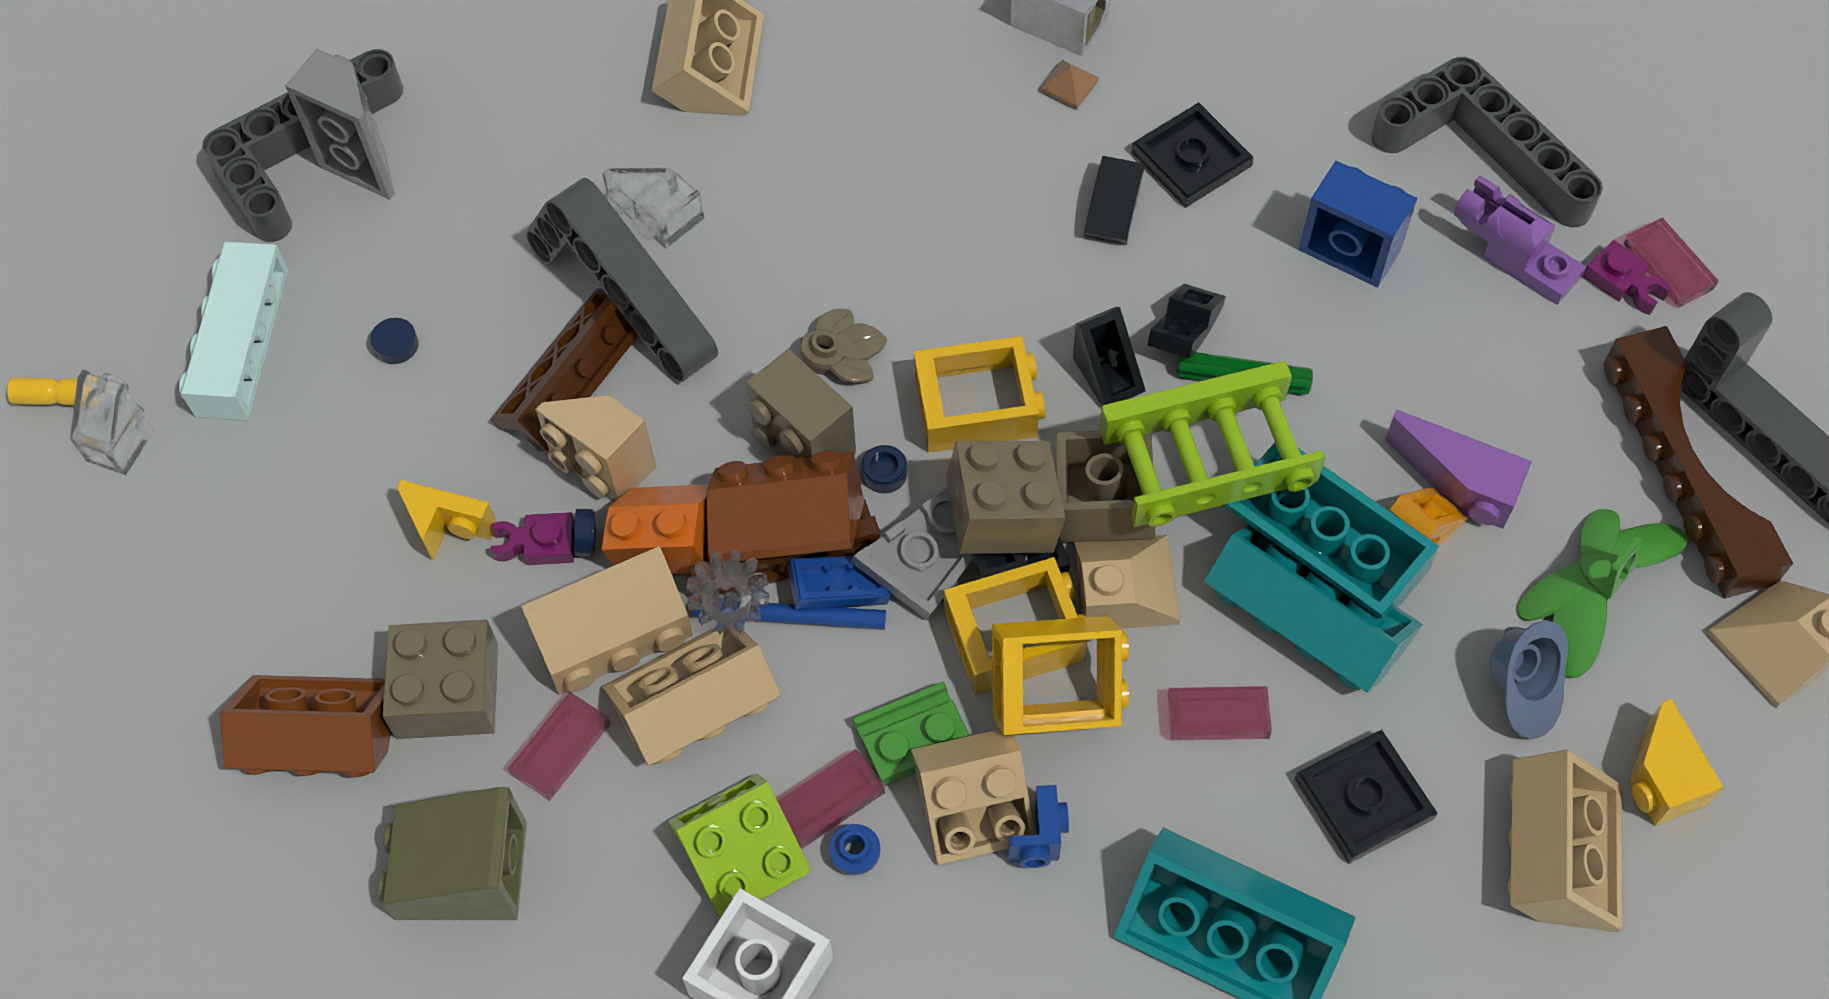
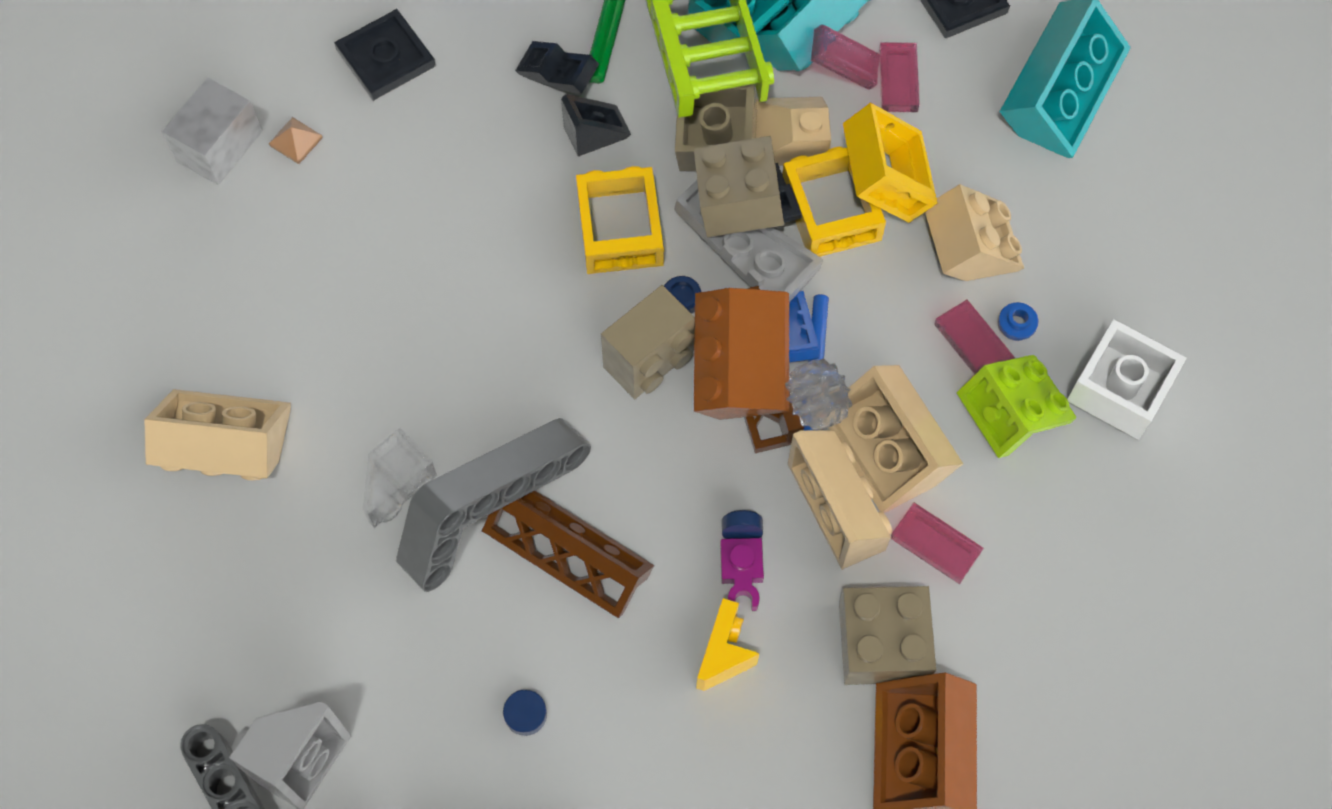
camera: 90 degrees left, 5 degrees up
olive slope [378,787,527,920] -> none
tan slope [536,395,656,502] -> none
orange slope [601,484,709,574] -> none
dark tan plate [800,308,887,383] -> none
bright green plate [853,681,970,787] -> none
blue bracket [1008,785,1069,868] -> none
black slope [1084,155,1145,245] -> none
none -> clear pink tile [811,24,880,90]

